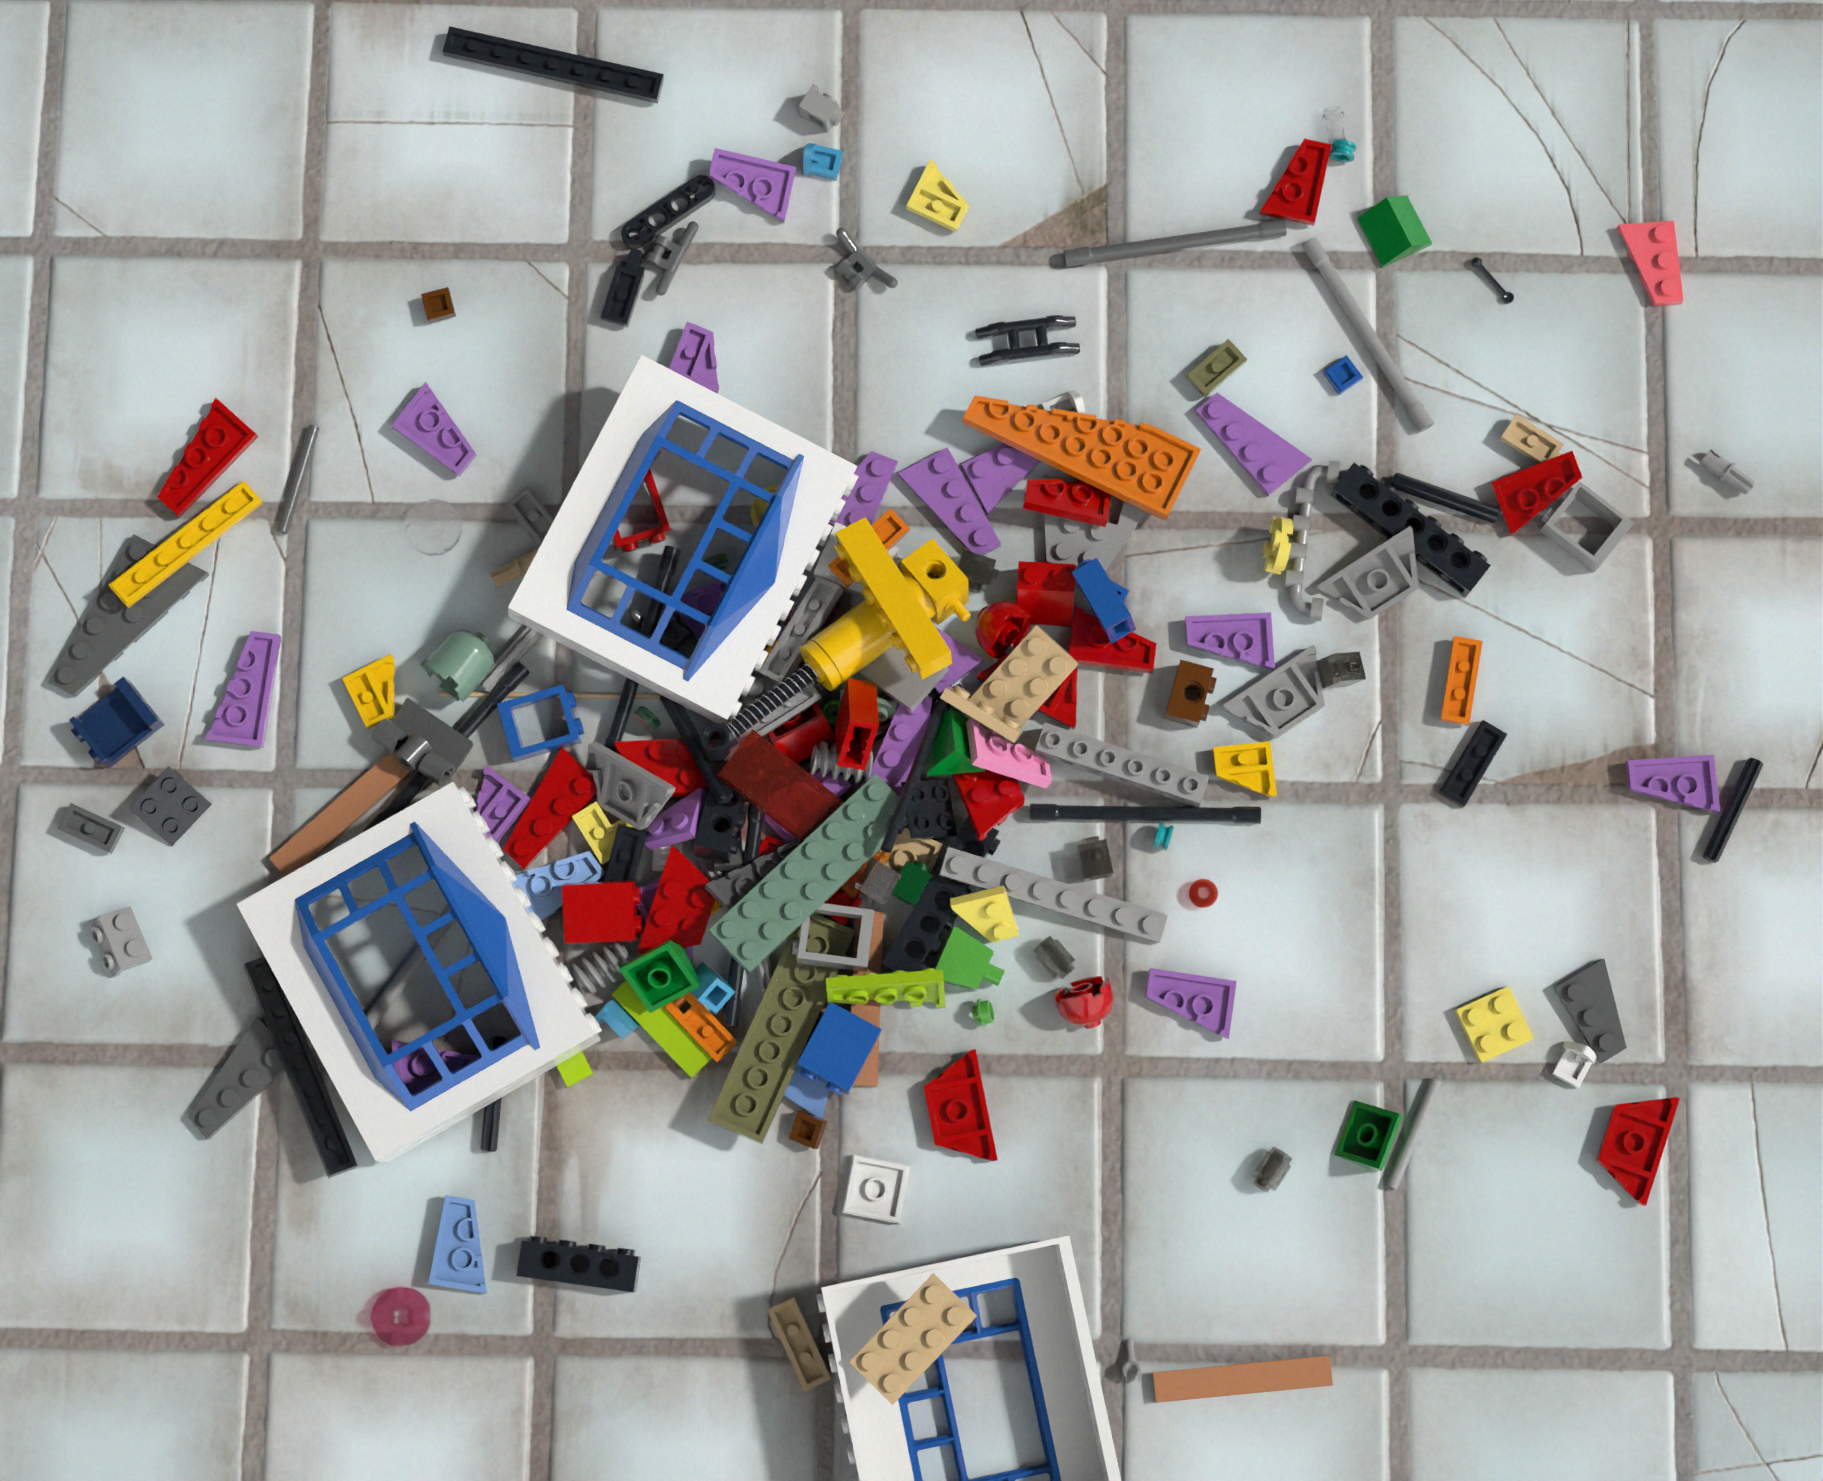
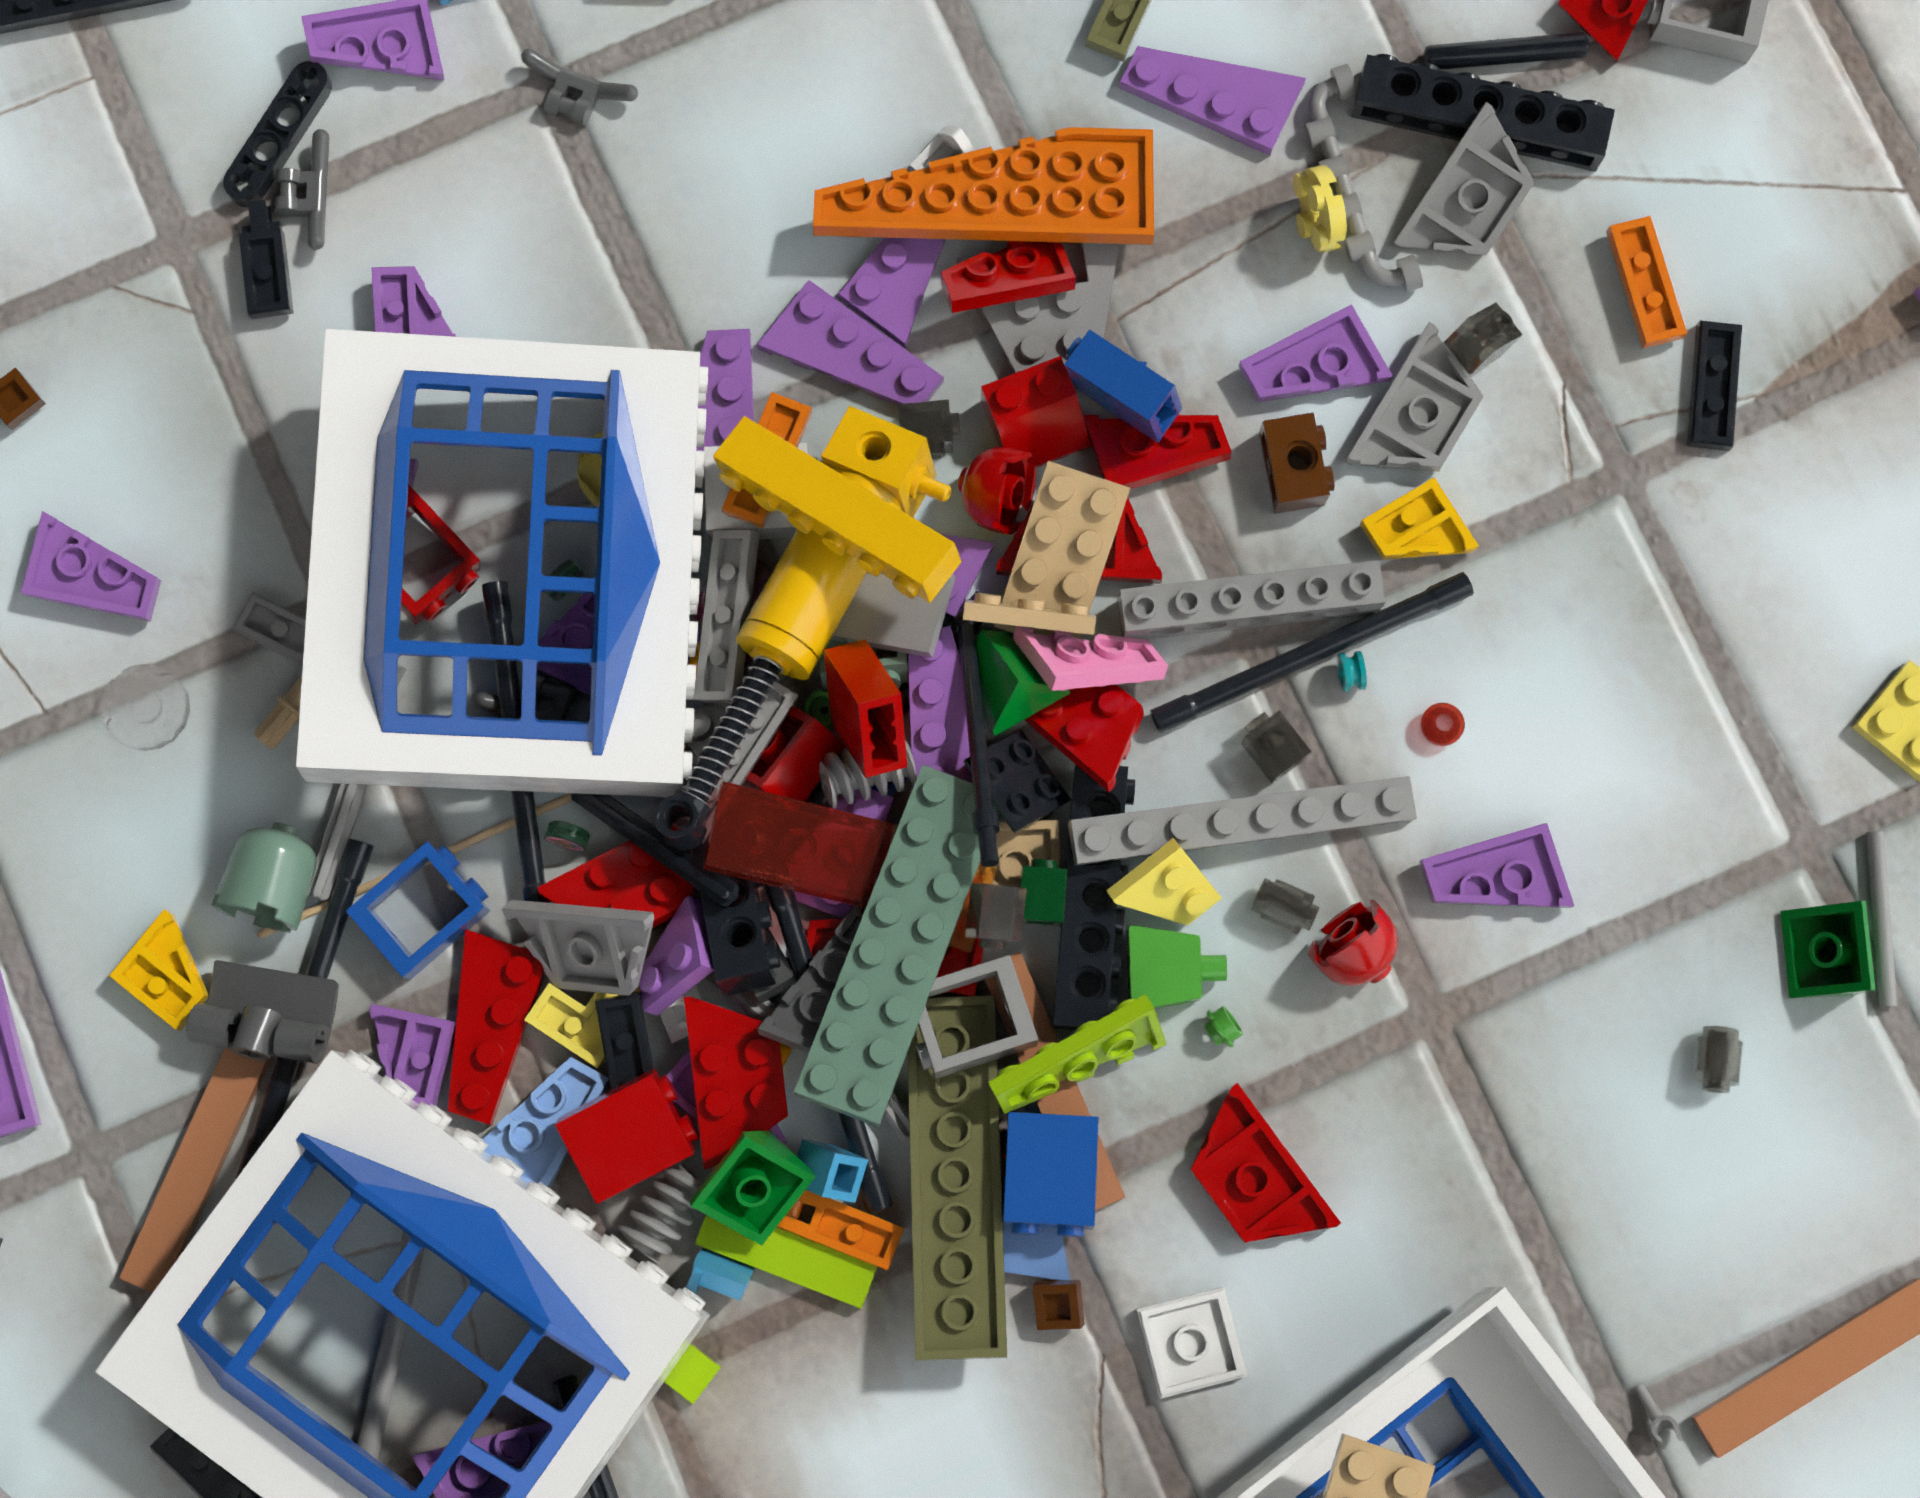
camera: 25 degrees left, 0 degrees up
black piece [975,315,1080,366] -> none

